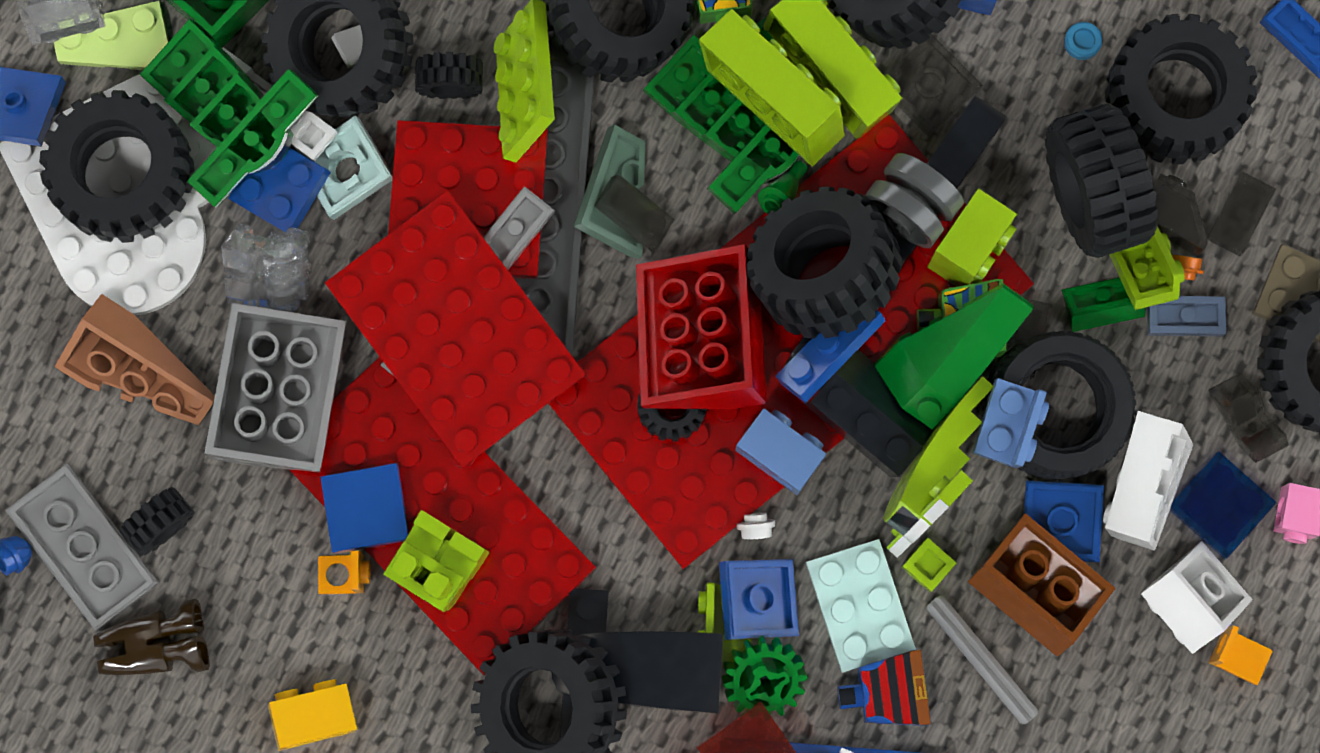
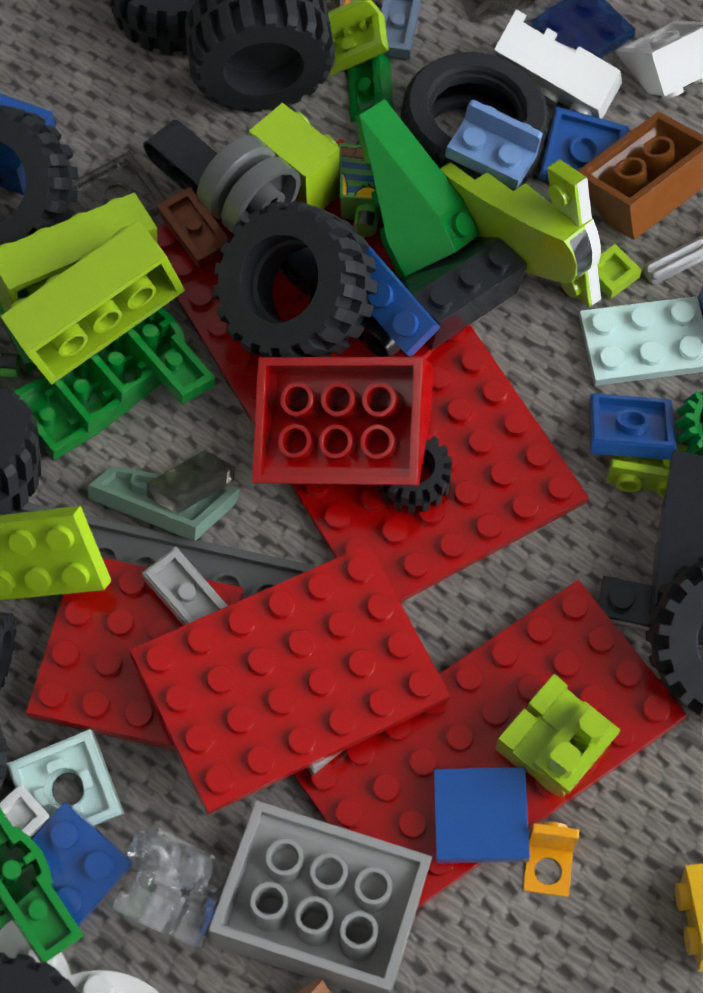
camera: 80 degrees left, 15 degrees down
medium blue brick [735,409,826,496] -> none
white plate [737,512,775,539] -> none
green cone [758,161,807,214] -> none
dark azure tile [1064,22,1103,60] -> none
none -> copper plate [157,187,230,269]

